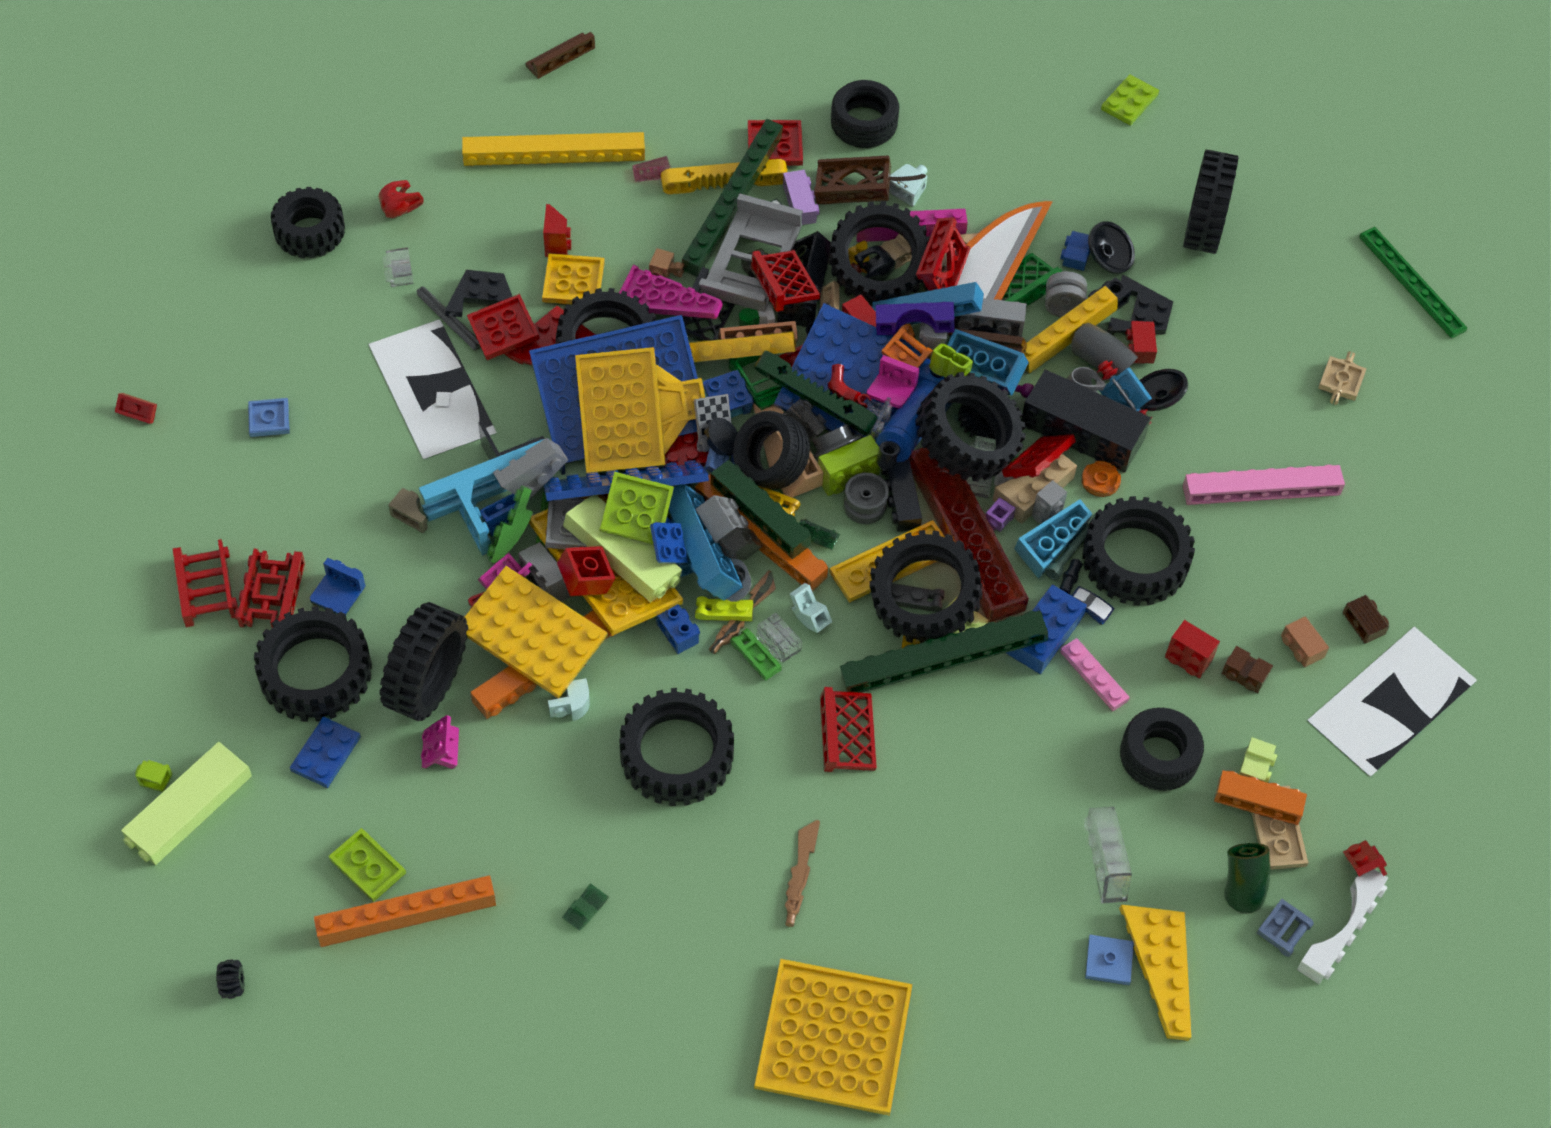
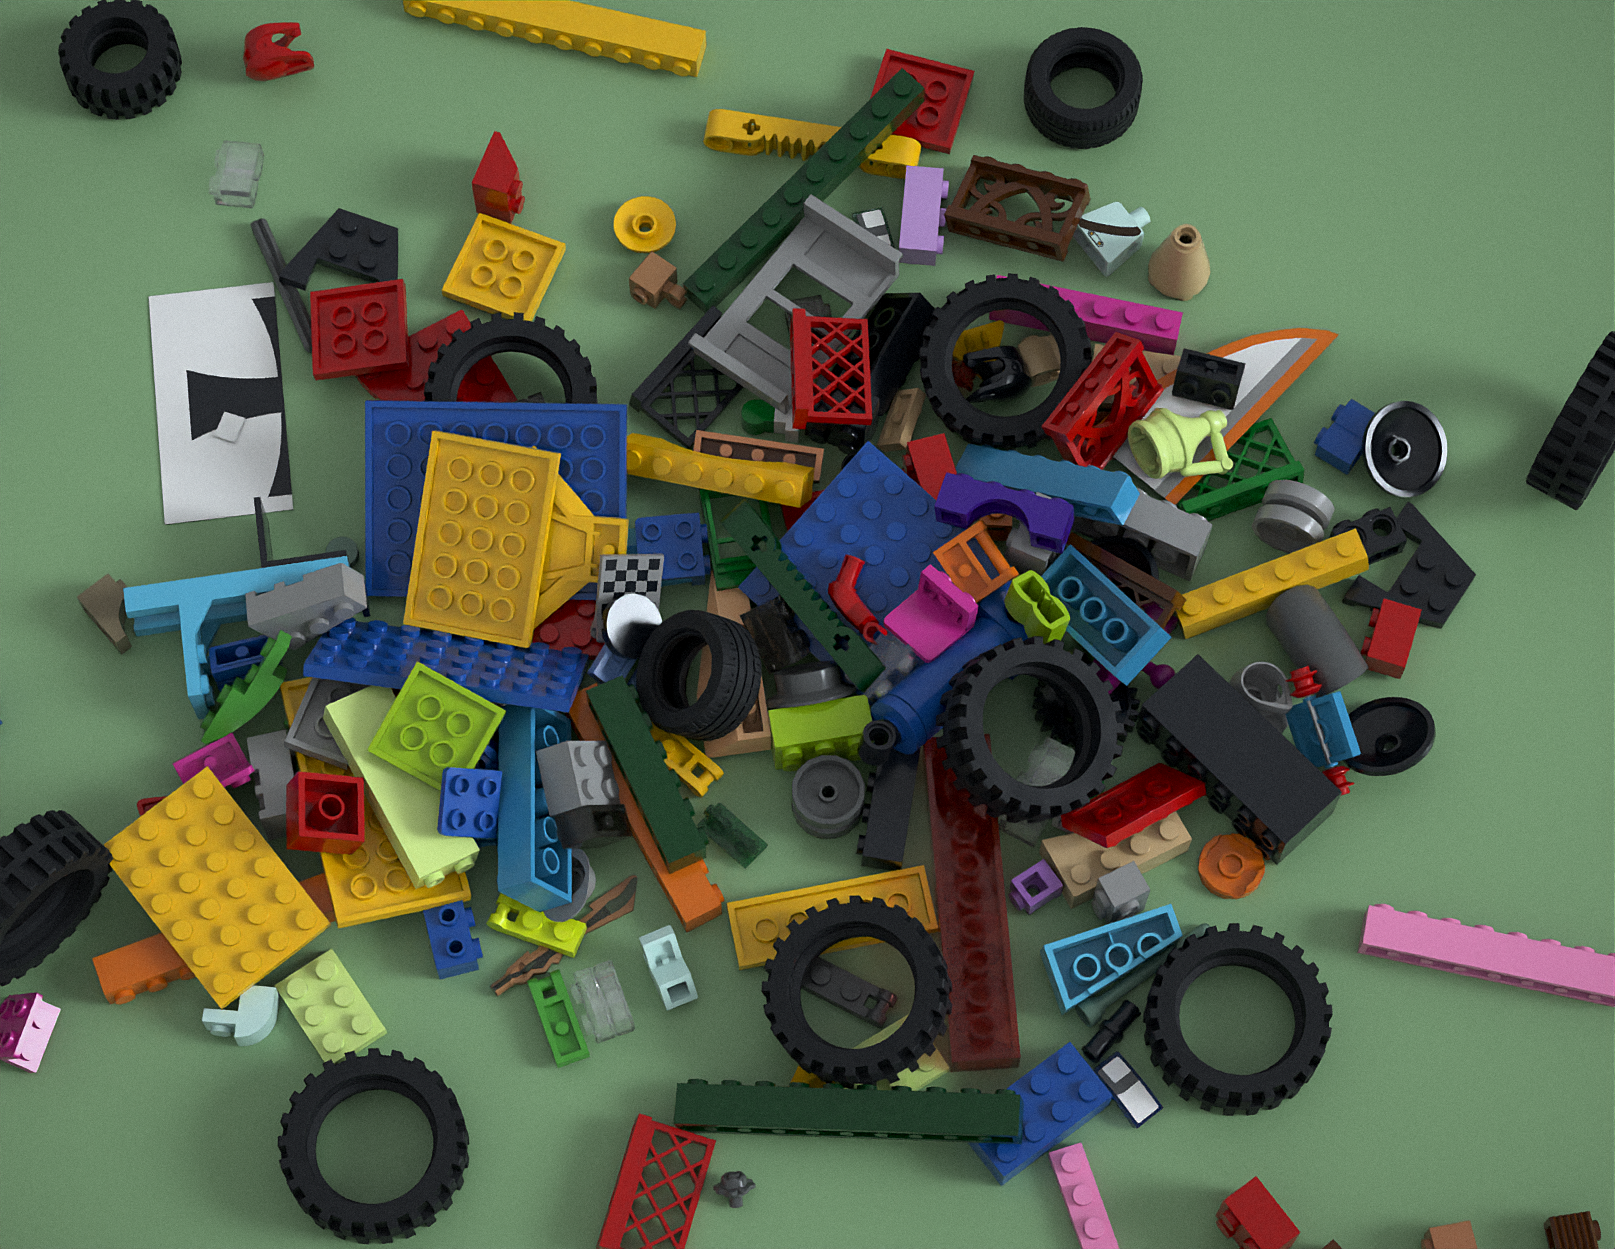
camera: 20 degrees right, 10 degrees up
dark pink wing [619,265,723,319] -> none
clear pink slope [632,156,671,182] -> none
lime plate [1101,74,1159,126] -> none
none -> yellowish green plate [274,949,387,1065]
none -> yellow dish [614,196,676,253]
none -> dark grey plant [713,1171,756,1208]
none -> yellowish green piece [1128,408,1233,479]
none -> tan cone [1148,224,1211,301]
none -> black bracket [1172,348,1246,410]

